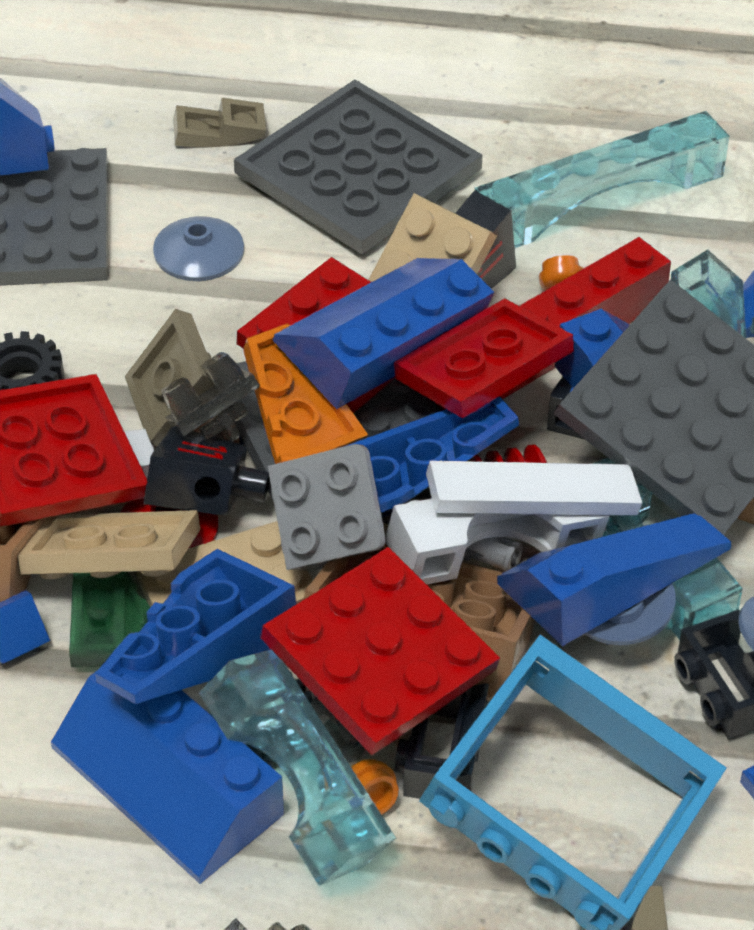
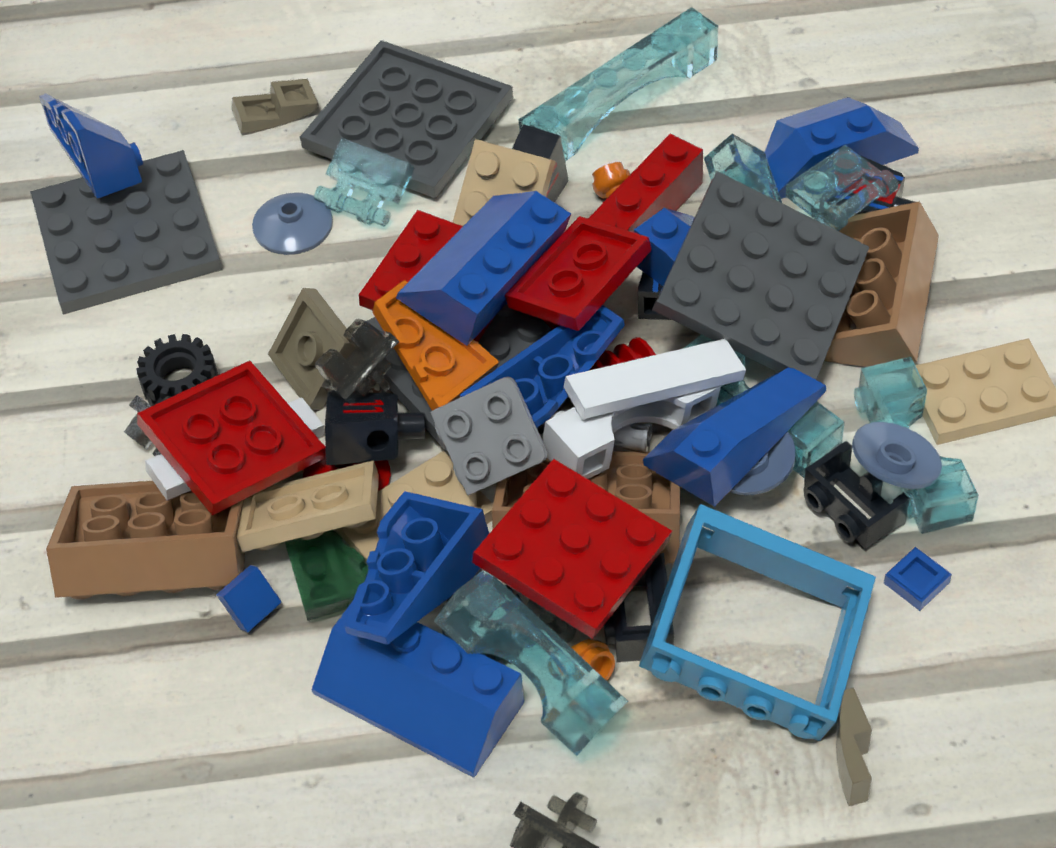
camera: 10 degrees left, 5 degrees up
none -> clear light blue plate [314,138,415,227]

